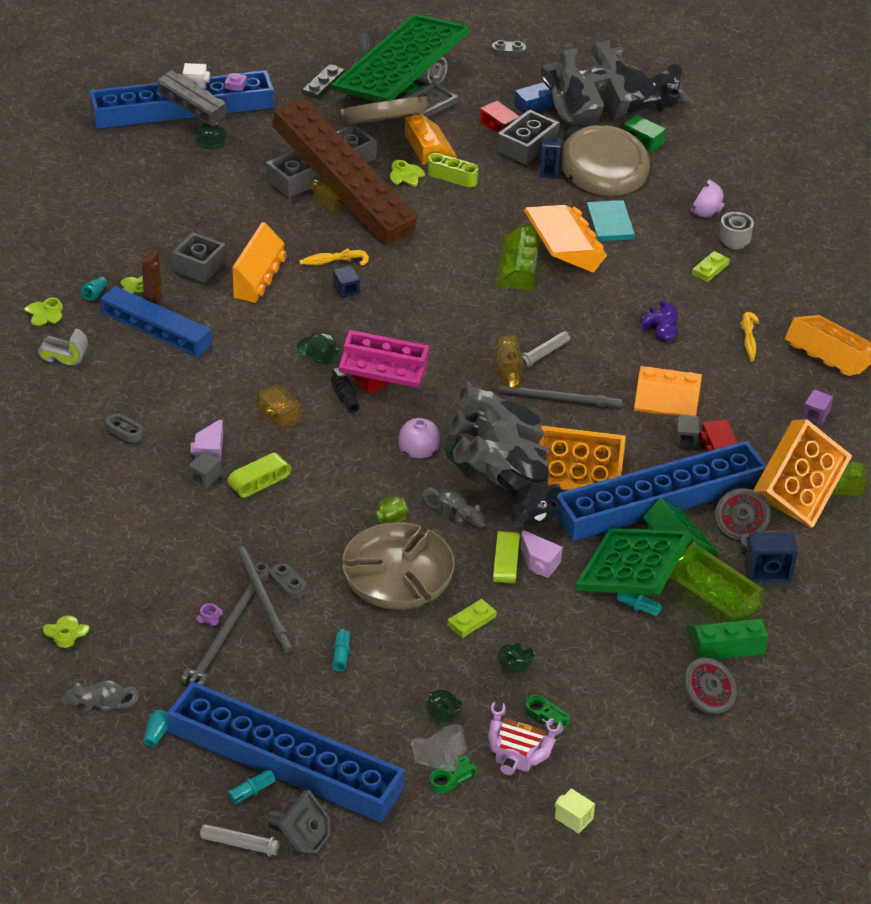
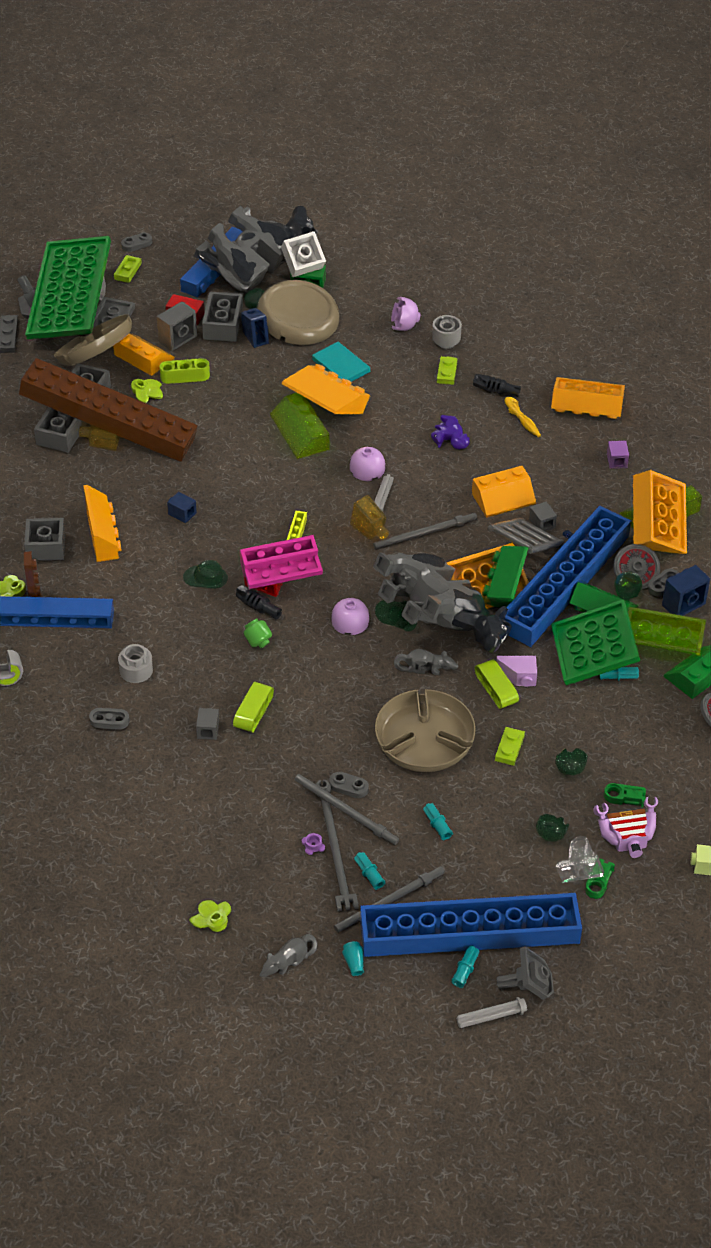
camera: 30 degrees left, 5 degrees up
lavender slope [190,420,223,460] -> none
clear yellow brick [257,383,303,431] -> none
yellow piece [299,248,369,267] -> none
clear neon green head [375,495,409,523] -> none
red brick [699,420,738,452] -> none
none -> lime plate [114,255,142,283]
none -> light grey piece [118,644,153,683]
none -> dark grey brick [157,302,197,351]
none -> bright green head [243,619,272,649]
none -> white brick [281,231,326,277]
none -> neon yellow piece [287,511,307,540]
none -> dark grey bar [334,866,445,933]
none -> lavender cylinder [350,447,385,481]
none -> teal axle [354,852,386,890]
none -> black hinge [473,374,521,397]
none -> green slope [482,546,529,608]
none -> dark grey bar [488,518,564,554]
none -> clear green hair [614,571,642,601]

